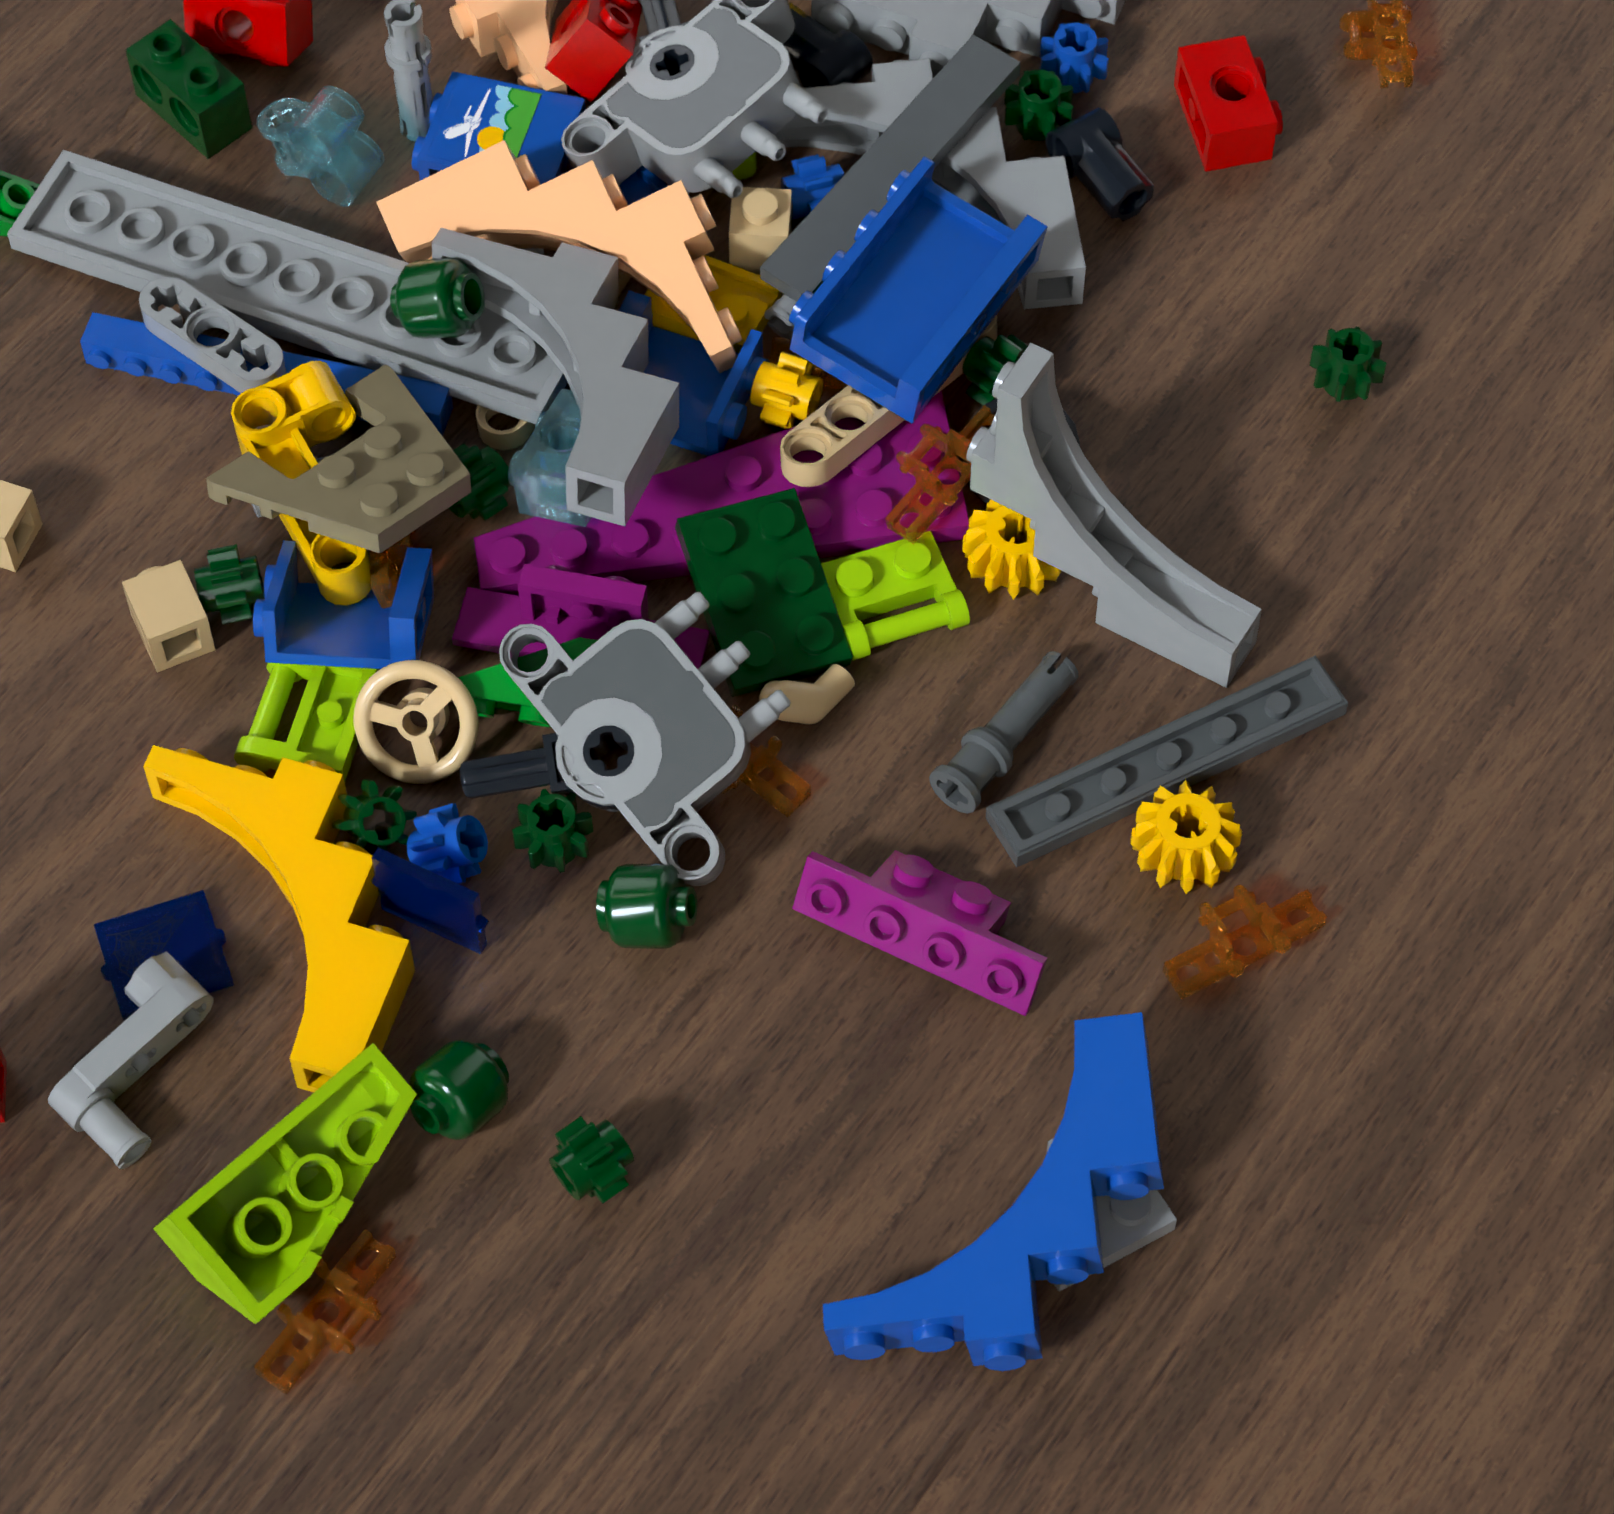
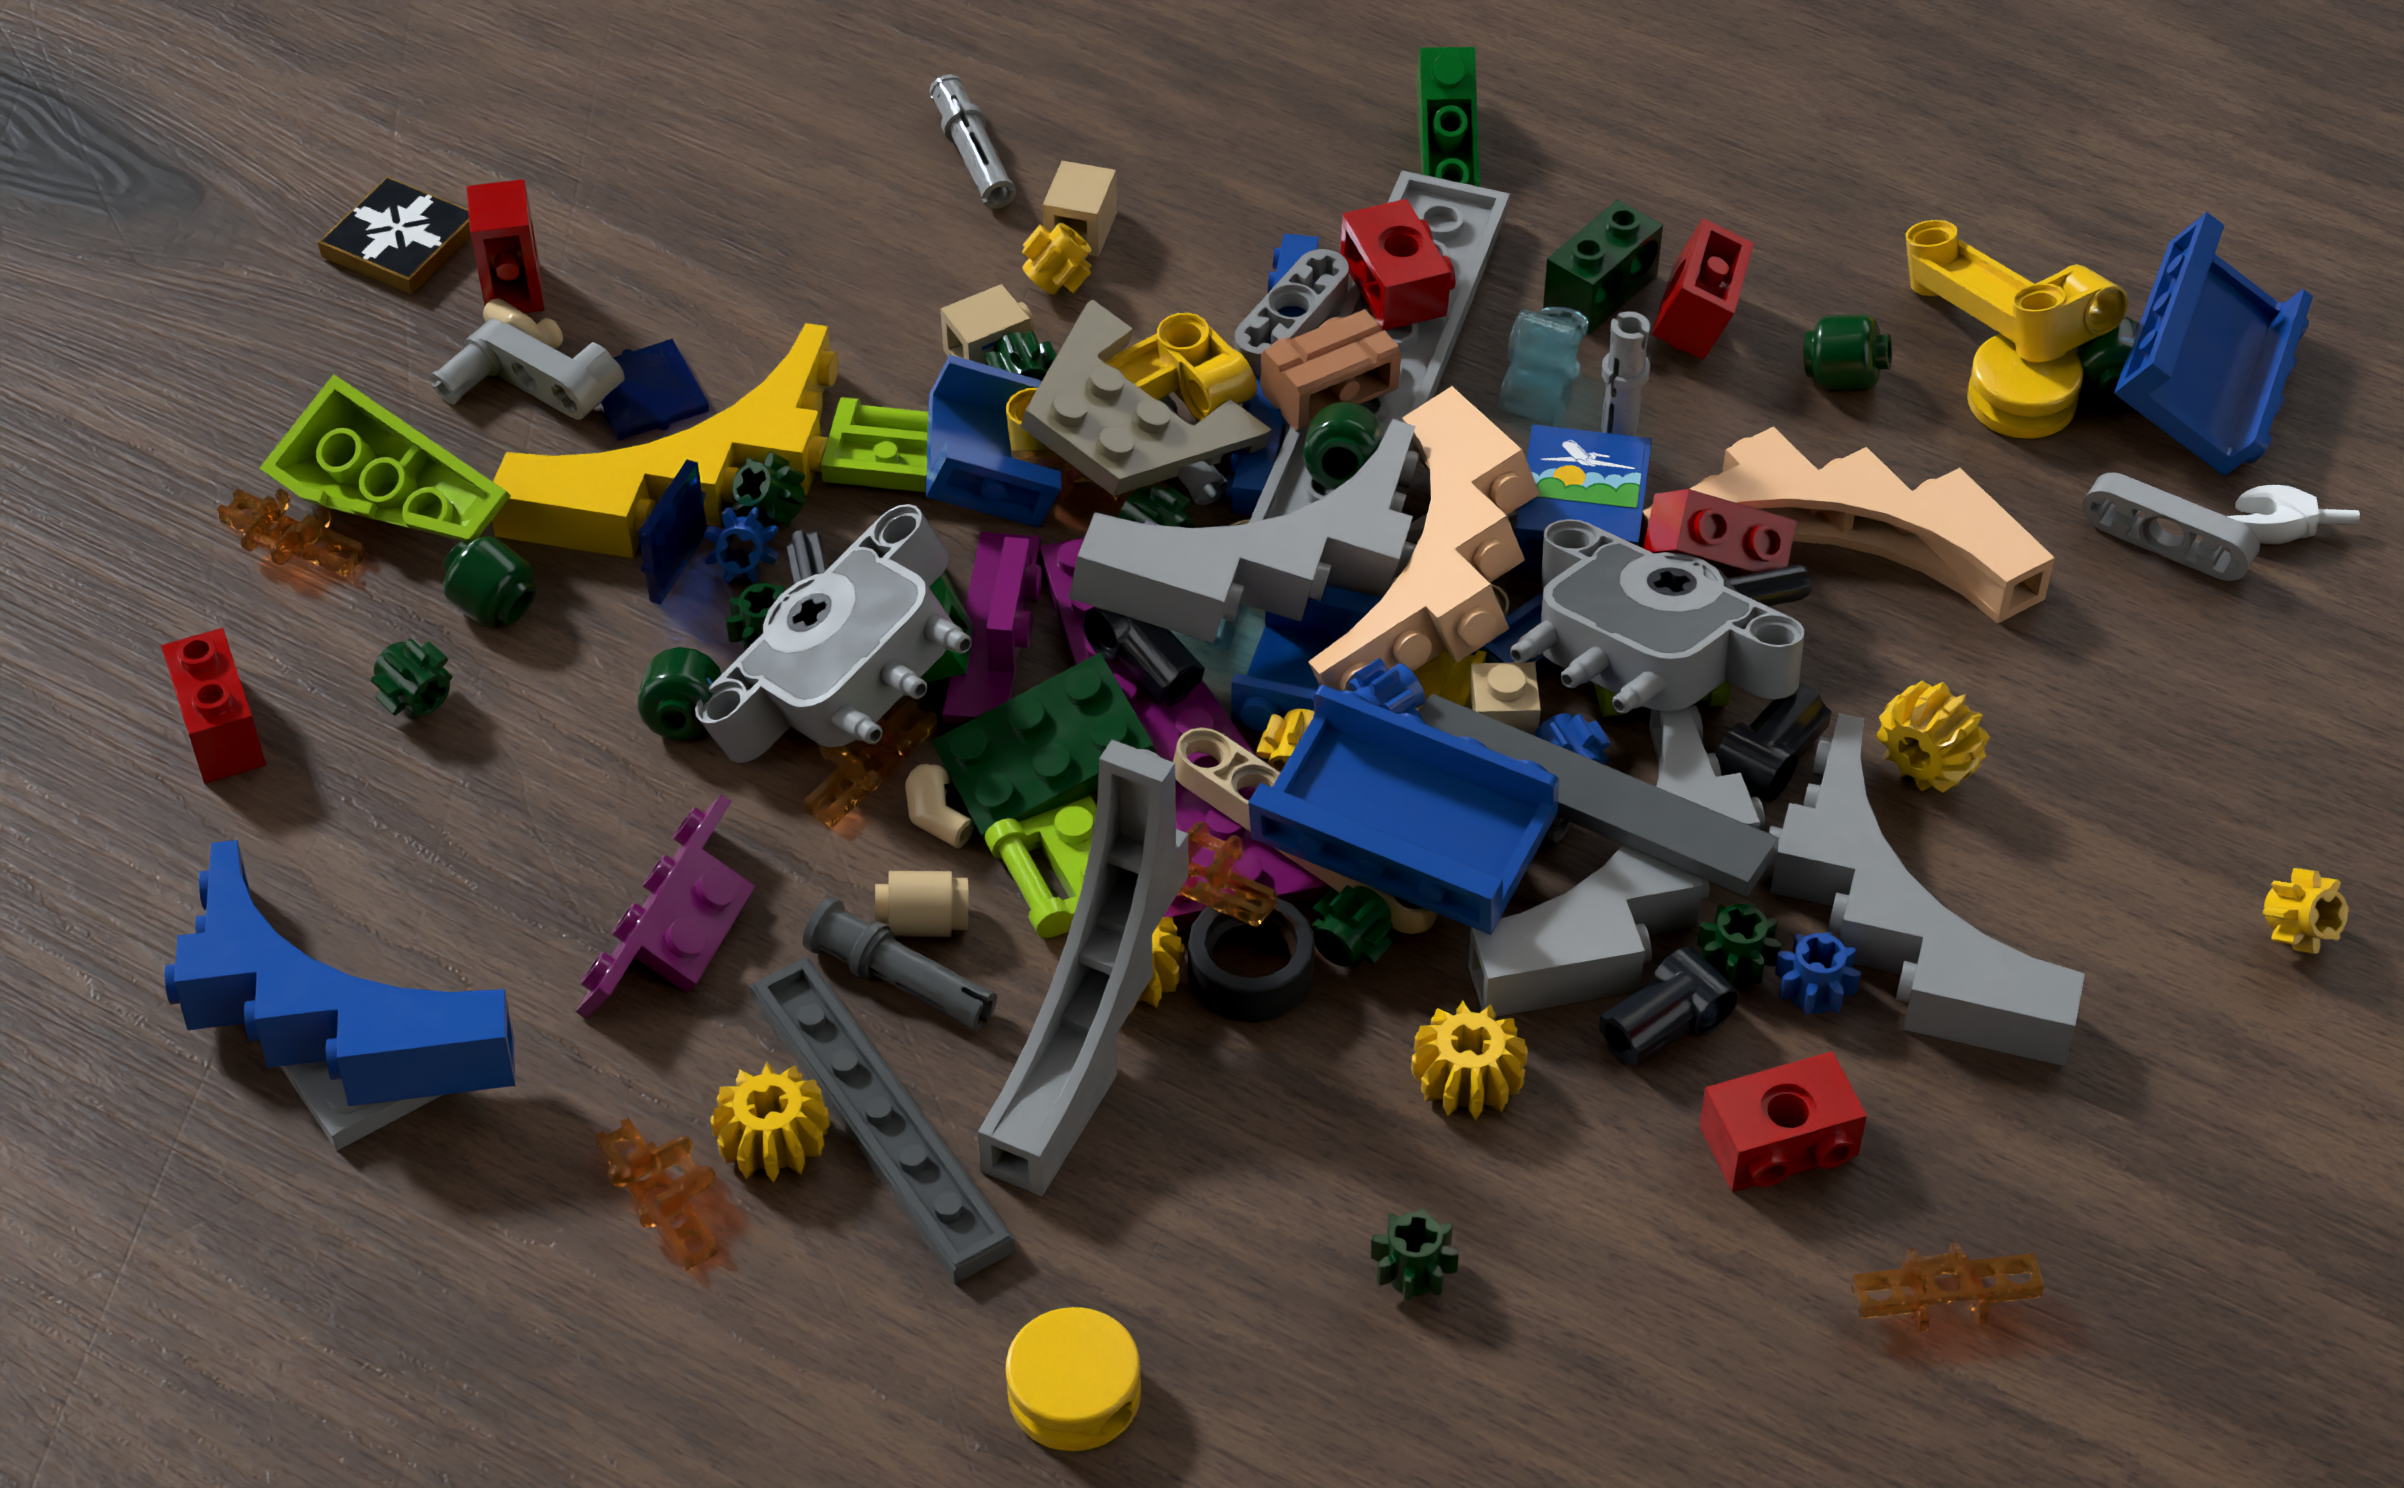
camera: 85 degrees right, 10 degrees down
tan piece [353,660,479,784] -> none
none -> red brick [161,627,266,784]
none -> tan arm [483,298,563,349]
none -> tan brick [875,871,969,937]
none -> yellow head [1006,1307,1141,1451]
none -> yellow gear [1022,223,1092,295]
none -> black piece [1083,606,1205,707]
none -> nougat brick [1260,309,1401,431]
none -> red brick [1340,199,1456,331]
none -> blue gear [1349,658,1426,719]
none -> yellow gear [1411,1001,1528,1120]

